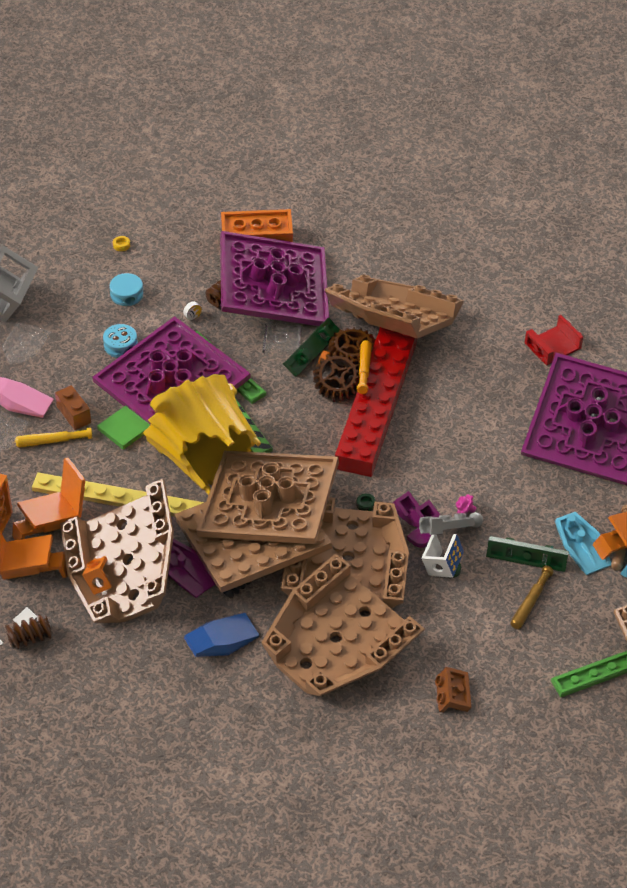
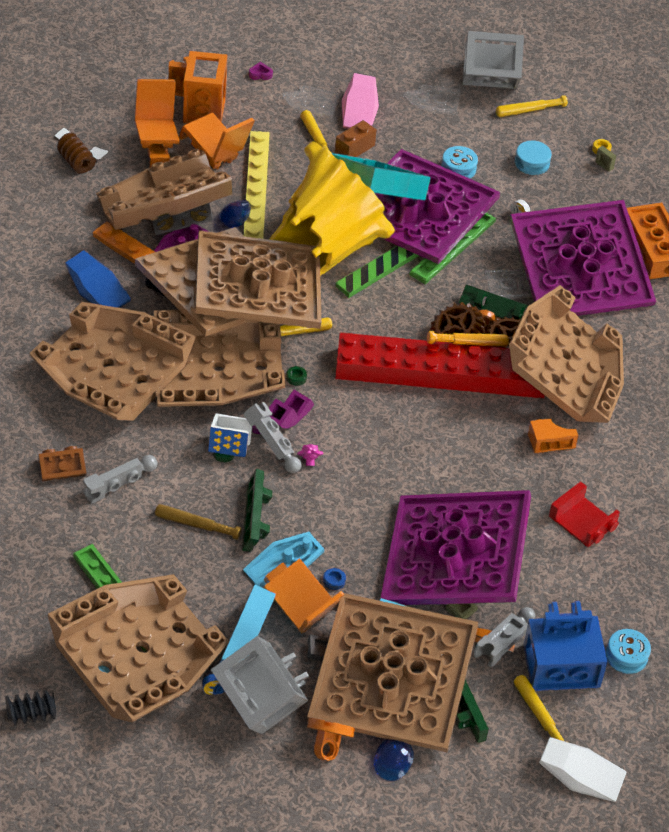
camera: 75 degrees right, 0 degrees up
orange bracket [82,556,112,595] -> none
none -> light grey plate [82,455,158,504]
none -> orange plate [93,221,155,264]
none -> blue tile [323,568,346,590]
none -> teal tile [332,153,431,200]
none -> yellow piece [496,95,568,117]
none -> orange arch [528,419,578,453]
none -> olive tile [595,146,616,171]

